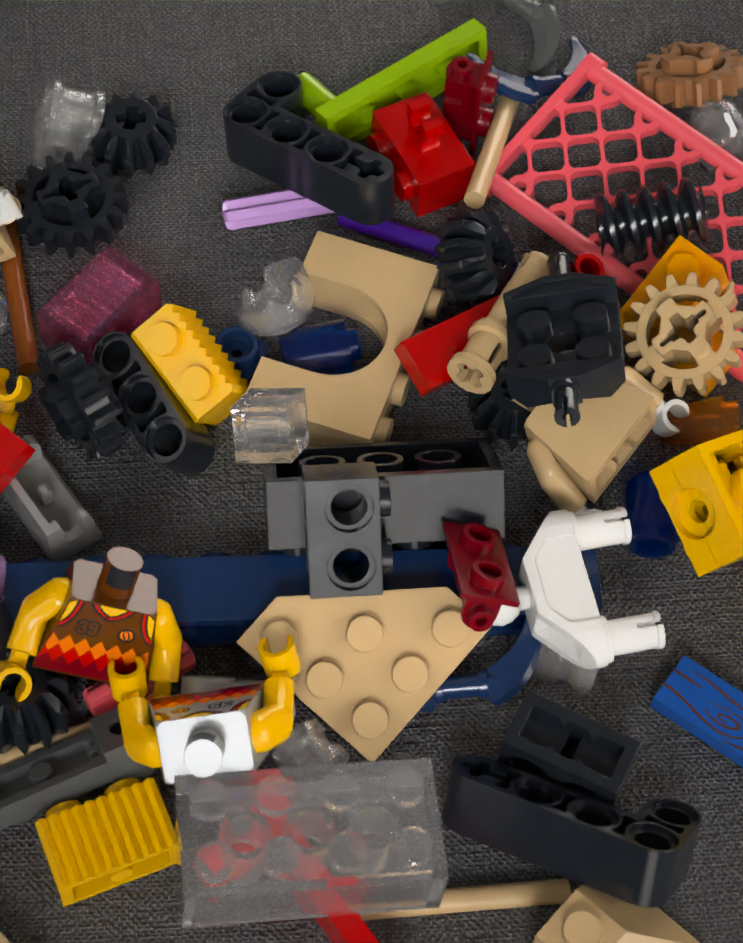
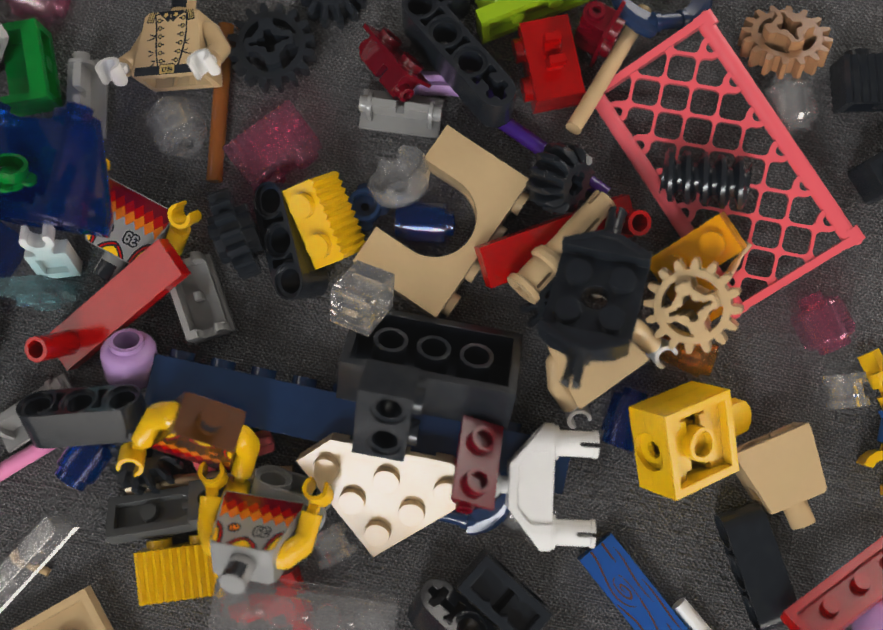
camera: 20 degrees right, 25 degrees up
none -> dark red hinge [359,24,431,102]
none -> light grey hinge [359,89,444,139]

